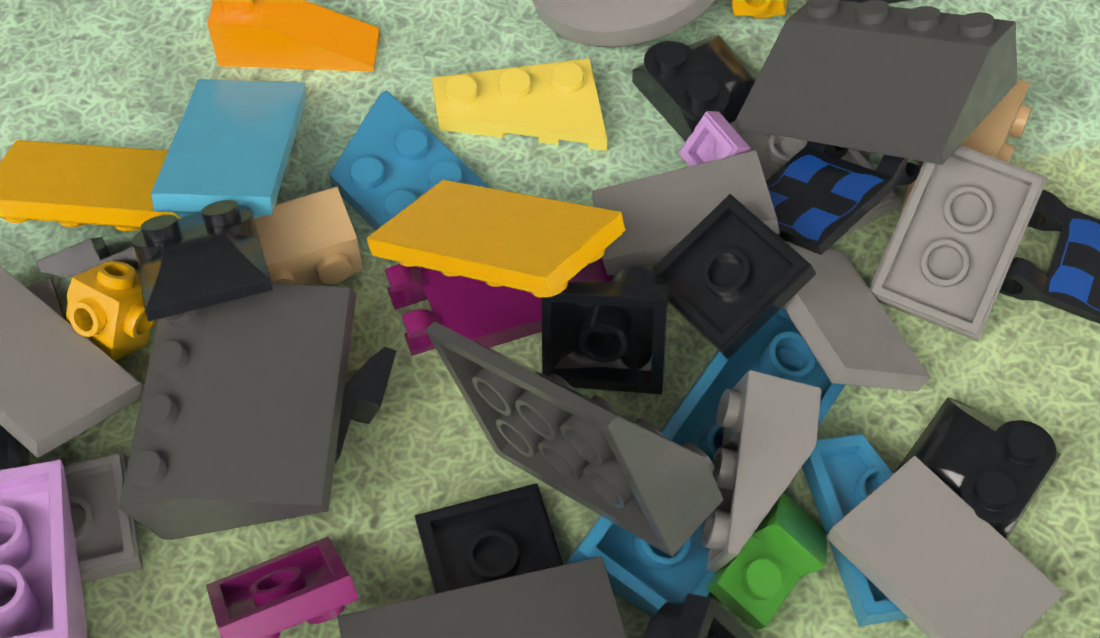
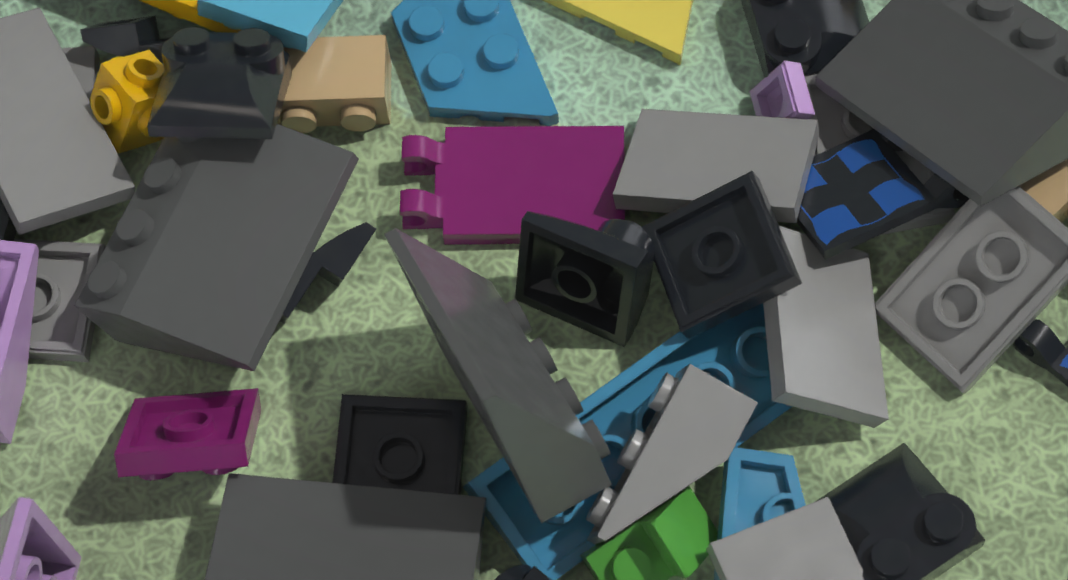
camera: 25 degrees right, 10 degrees up
yellow tile [366,180,626,298] -> none

